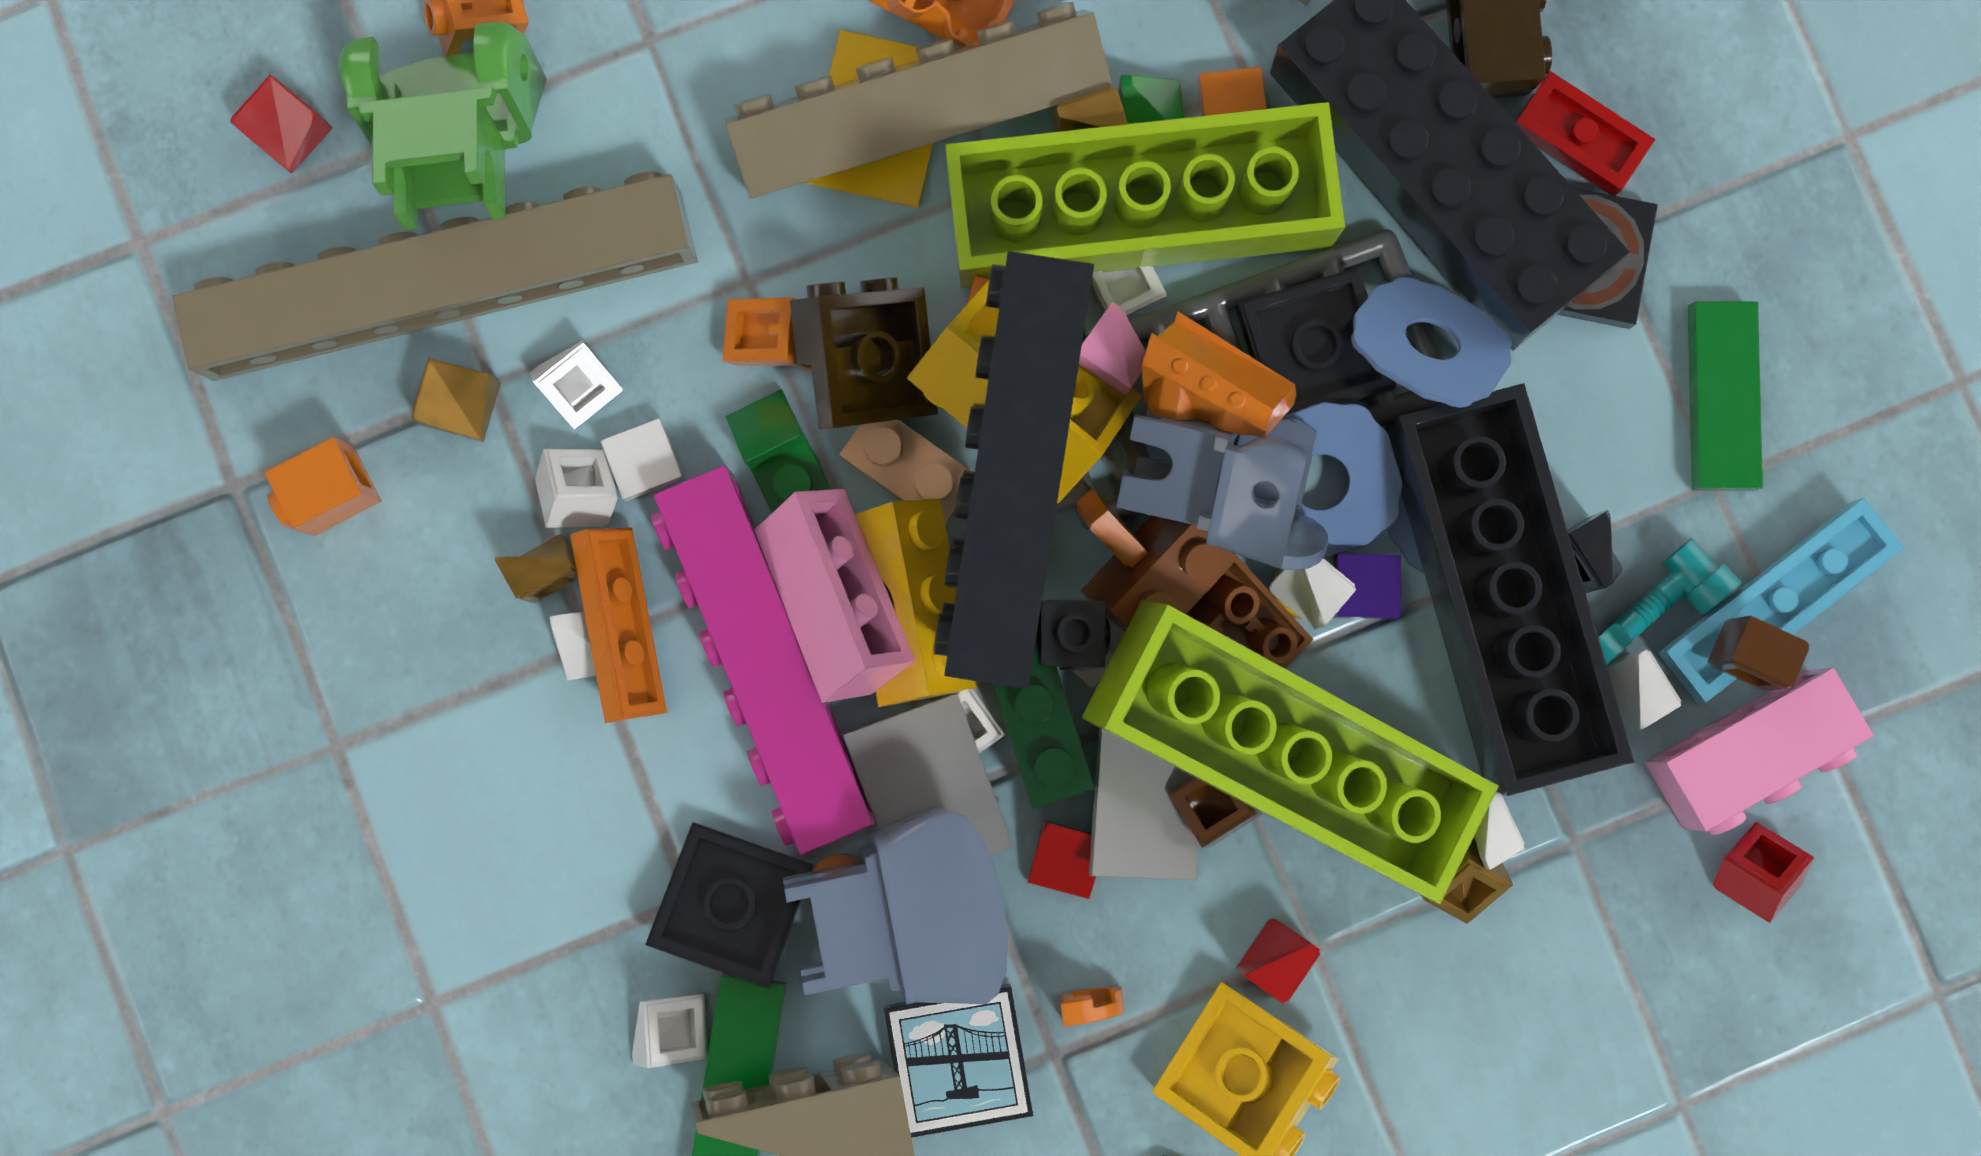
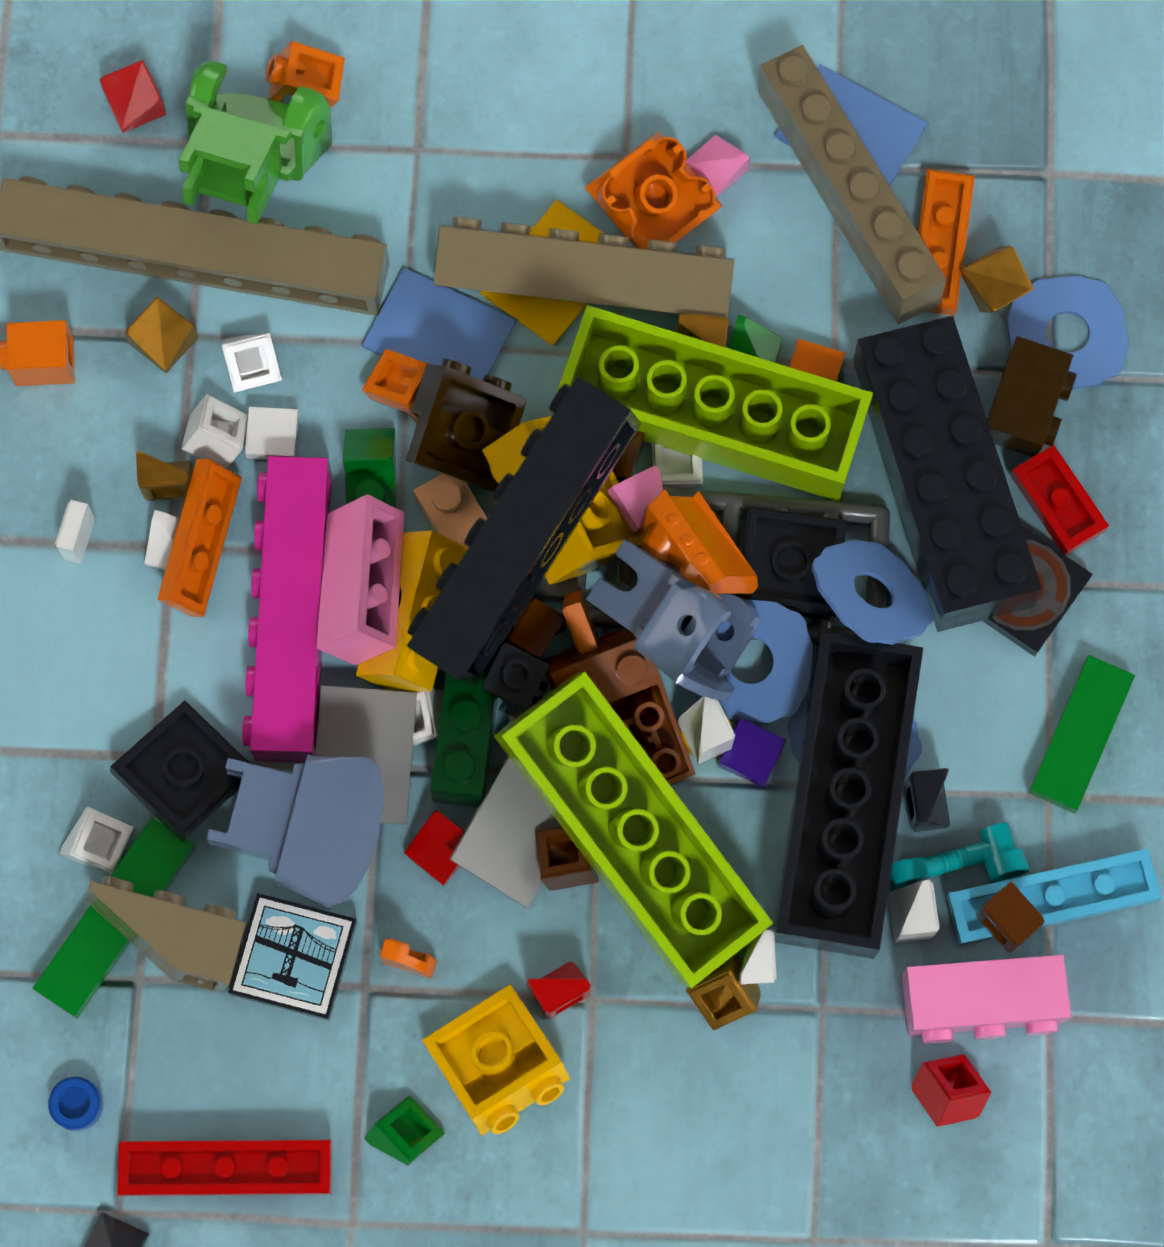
camera: 25 degrees right, 10 degrees down
none -> white tile [55,500,96,564]
none -> medium blue window [362,268,517,380]
none -> reddish brown slope [508,598,567,658]

